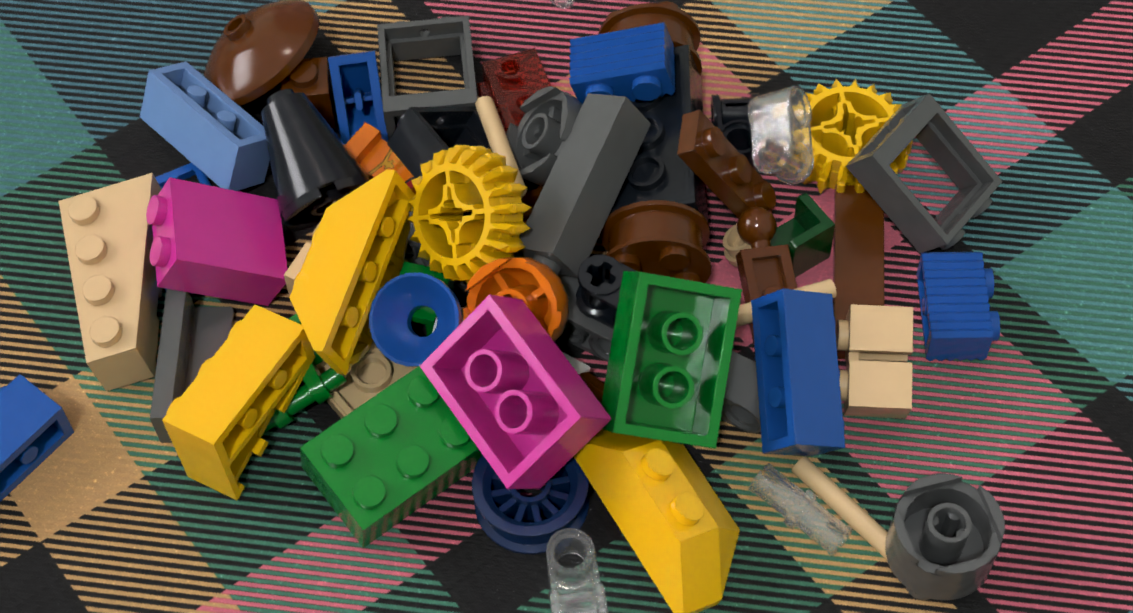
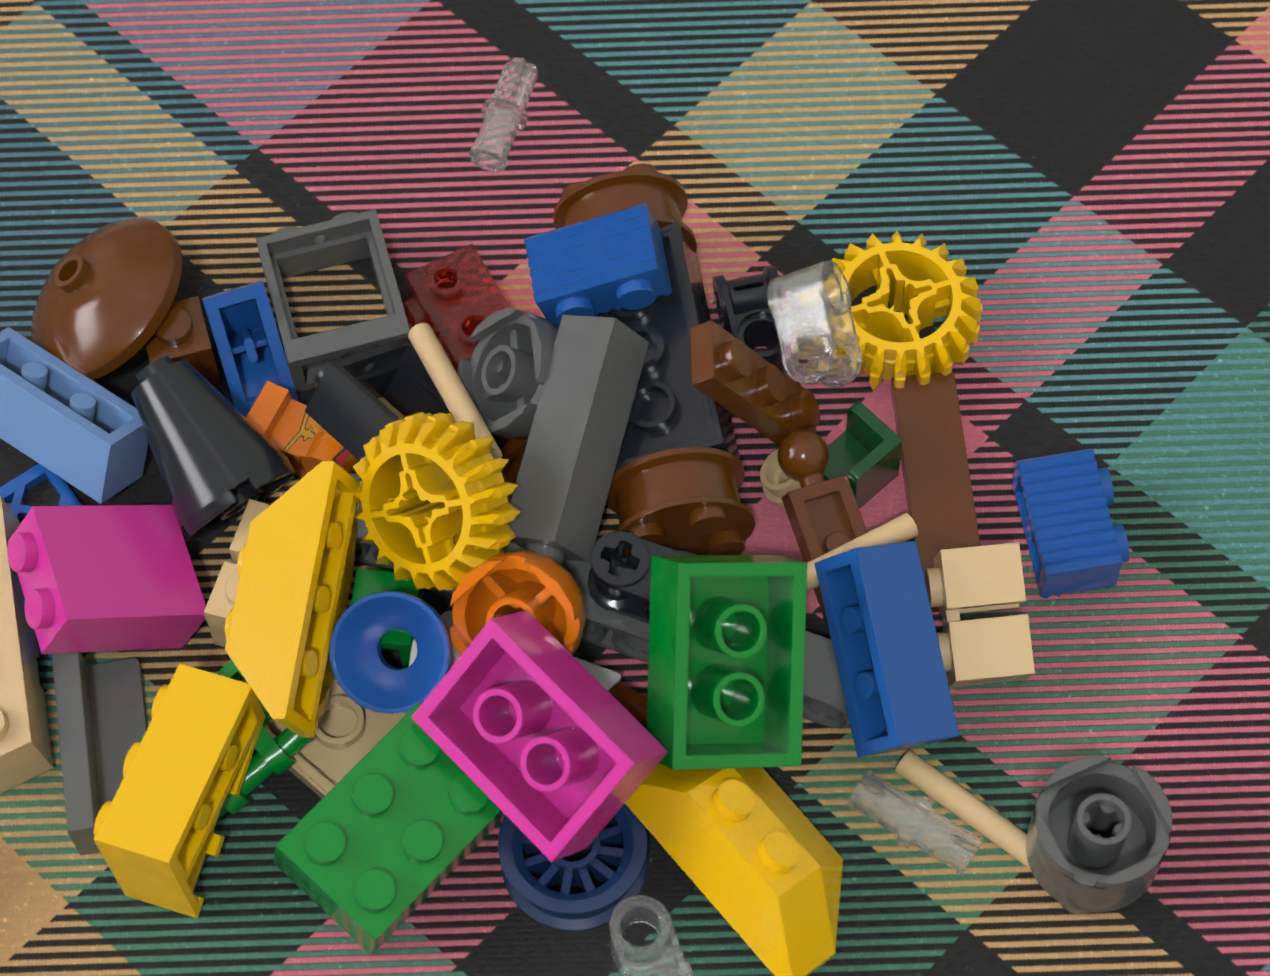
camera: 10 degrees left, 5 degrees up
dark grey window [846,93,1002,253] -> none

